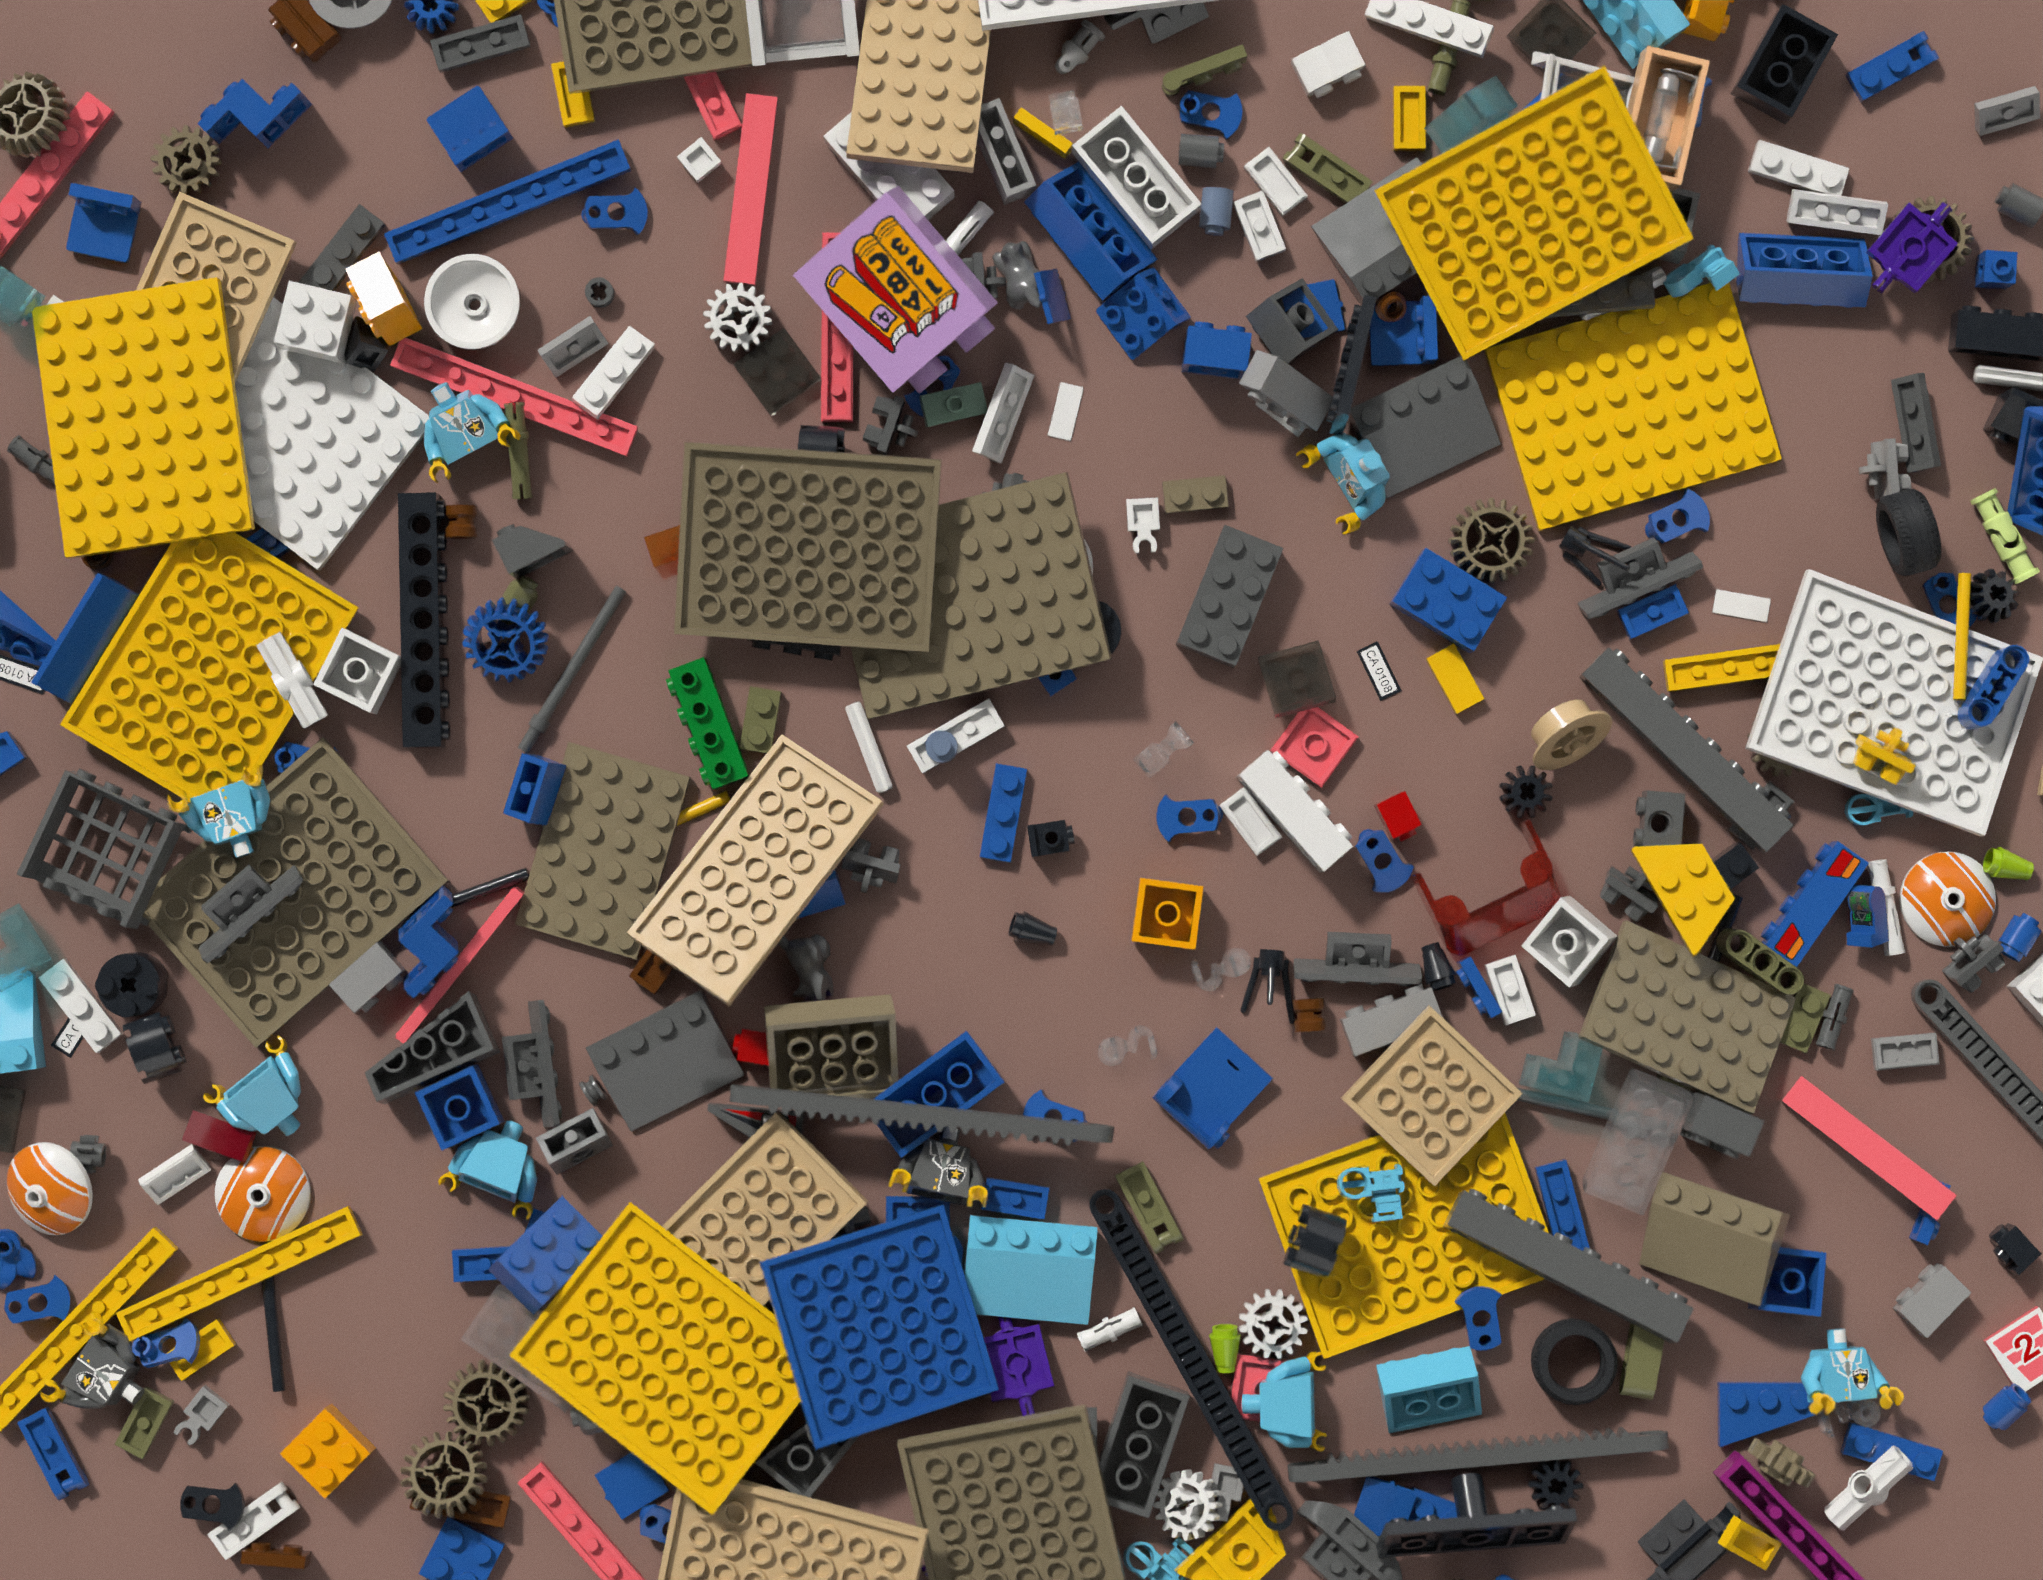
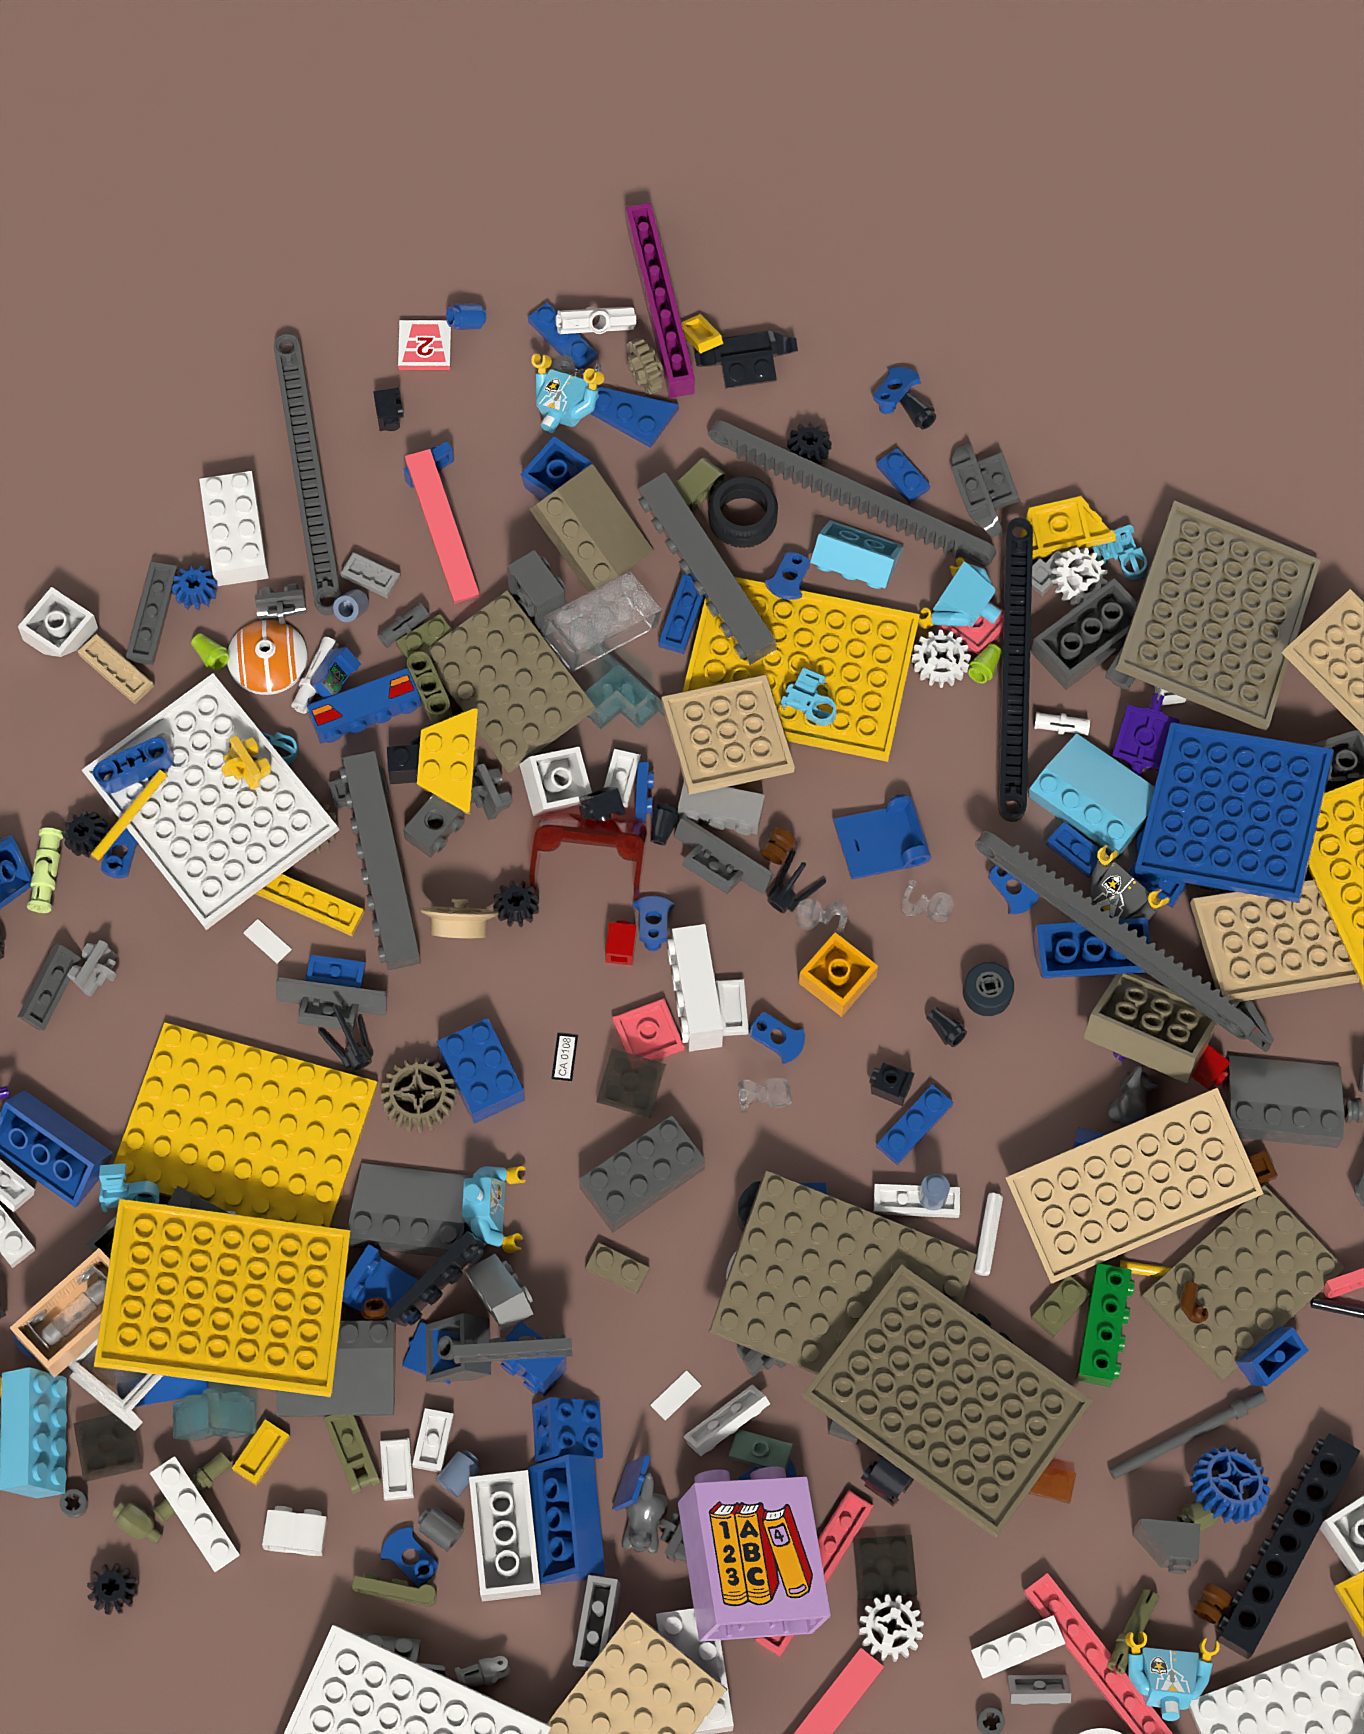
camera: 150 degrees left, 20 degrees down
dark grey hips [842,838,901,893] -> none
dark grey hips [862,396,918,456] -> none
white pin [946,201,994,255] -> none
yellow tile [1014,107,1073,159] -> none
clear leg [1048,90,1083,135] -> none
olive plate [1115,1161,1184,1254] -> none
white plate [1126,497,1160,554] -> none
black brick [1283,1204,1347,1278] -> none
blue piece [1354,1476,1417,1536] -> none
black plate [1376,1473,1577,1558] -> none
yellow tile [1425,644,1484,715] -> none
blue piece [1645,489,1710,544] -> none
black tyre [1876,489,1942,576] -> none
light grey brick [1893,1263,1971,1338] -> none
blue brick [1998,913,2042,962] -> none
none -> sand blue brick [333,590,369,622]
none -> dark grey plate [453,1334,572,1364]
none -> black brick [579,786,626,822]
none -> black wheel [963,962,1014,1016]
none -> reddish brown arm [1180,1282,1209,1324]

